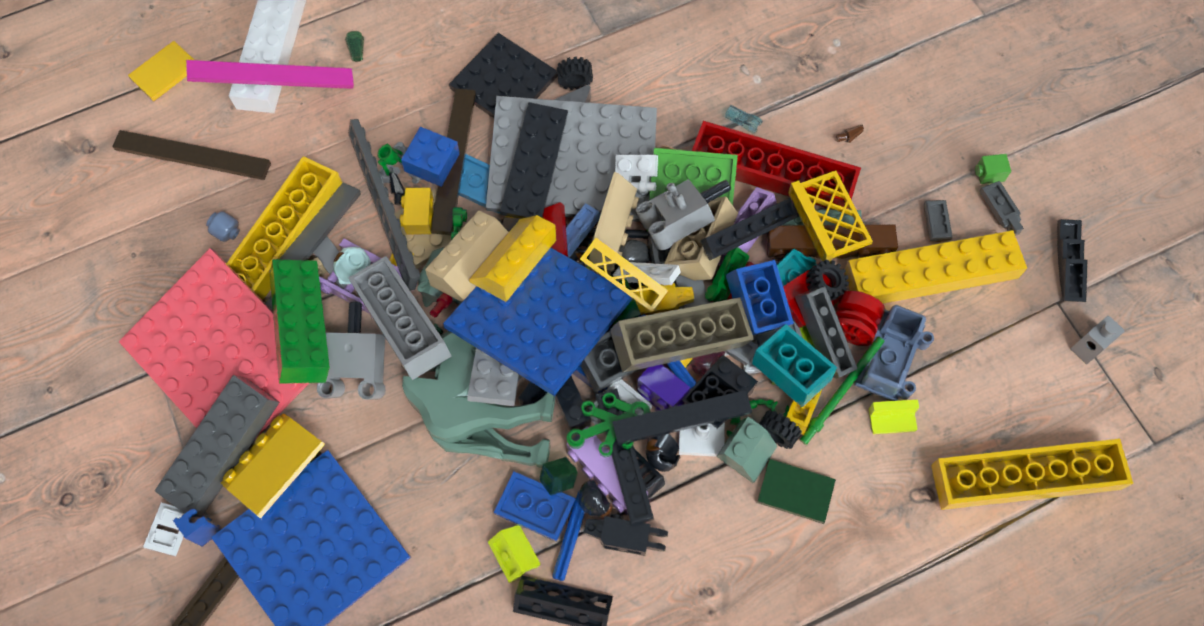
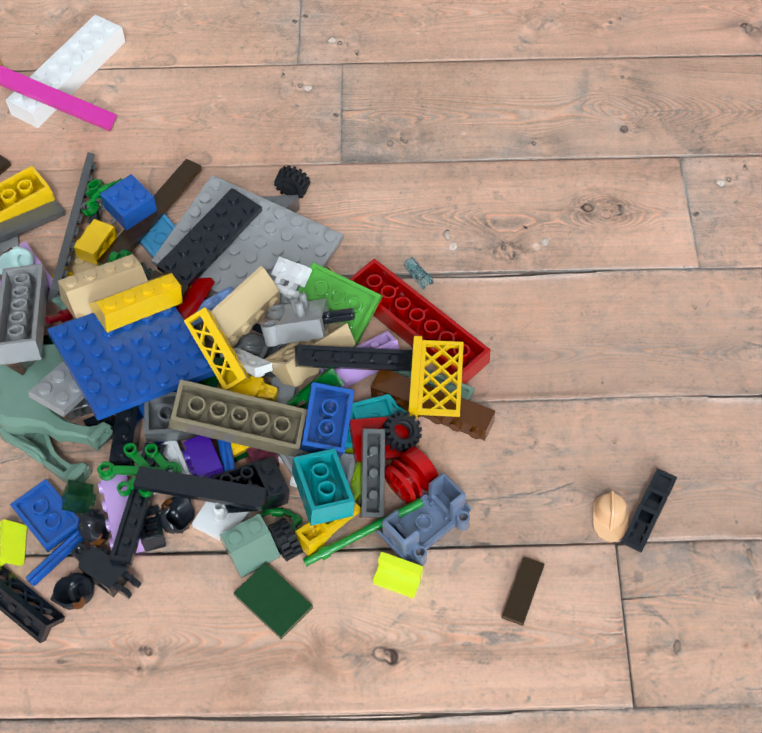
camera: 25 degrees right, 10 degrees down
clear green cone [345,31,364,62] -> none
black plate [449,33,557,118] -> none
reddish brown bar [836,124,864,143] -> none
yellow brick [844,230,1027,304] -> none
dark grey plate [924,200,953,241] -> none
yellow brick [931,439,1134,510] -> none
bright green brick [975,154,1012,184] -> none
dark grey hinge [979,181,1024,236] -> none
light grey torso [1071,316,1125,365] -> none
none -> black hair [50,572,95,610]
none -> green piece [81,178,122,217]
none -> dark brown tile [502,556,545,626]
none -> light nougat piece [593,491,629,542]

